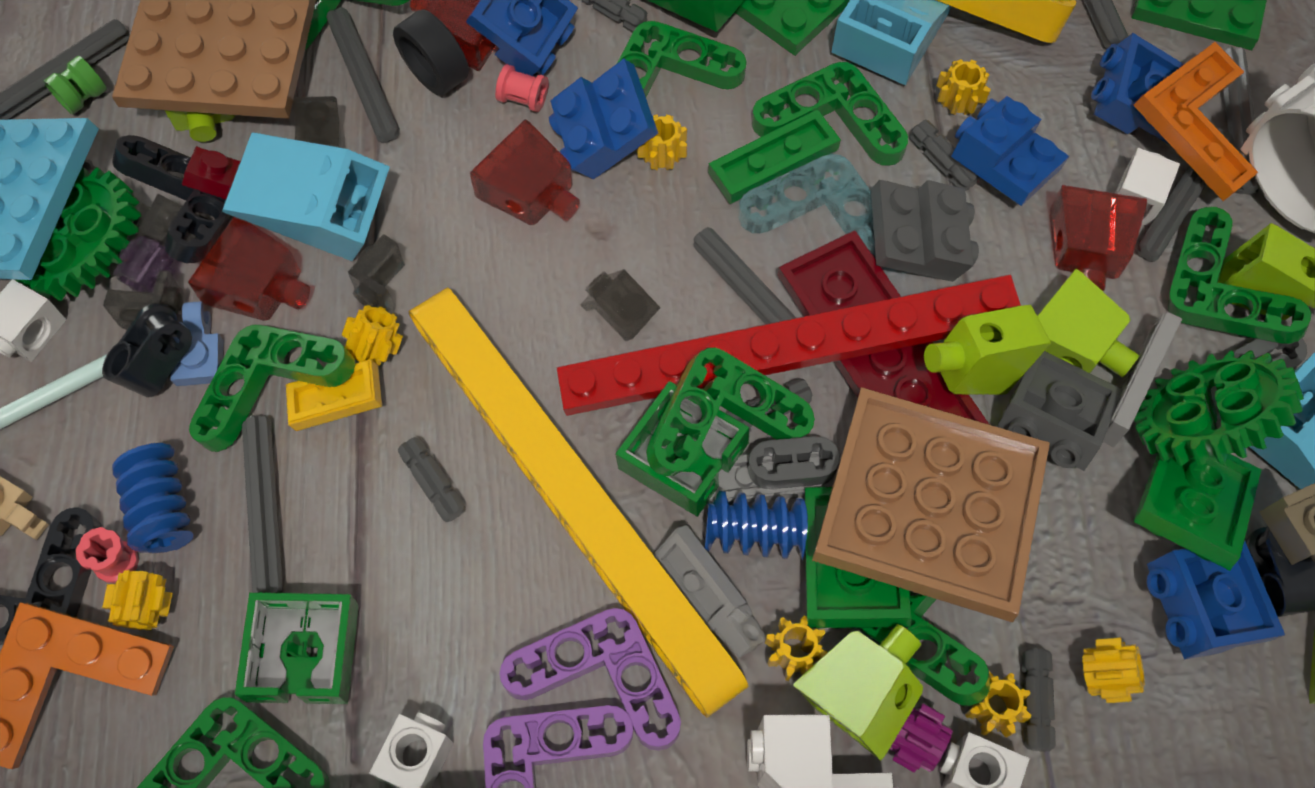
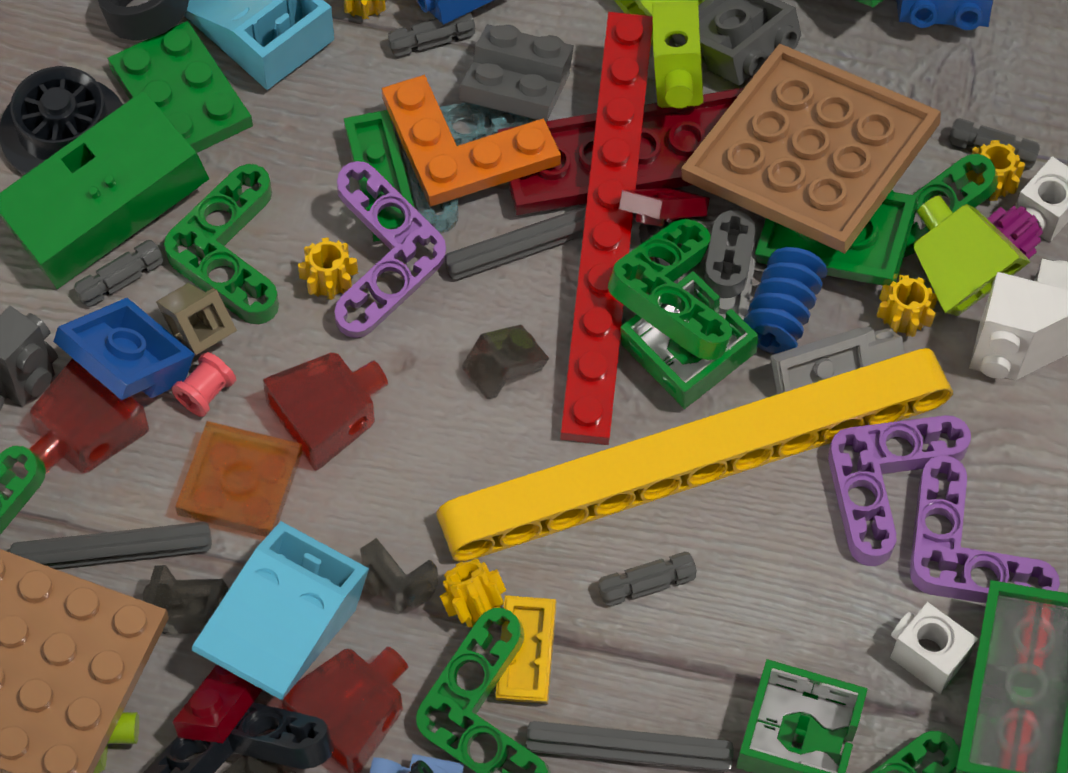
camera: 75 degrees left, 5 degrees down
black tyre [393,9,469,95] -> none
blue plate [549,59,658,179] -> none
green beam [752,62,908,166] -> none
yellow gear [1082,637,1145,703] -> none
none -> dark tan brick [156,283,237,355]
none -> clear orange plate [175,421,303,537]
none -> medium lavender beam [335,161,446,338]
none -> orange plate [381,74,561,207]
none -> dark red plate [619,188,710,226]

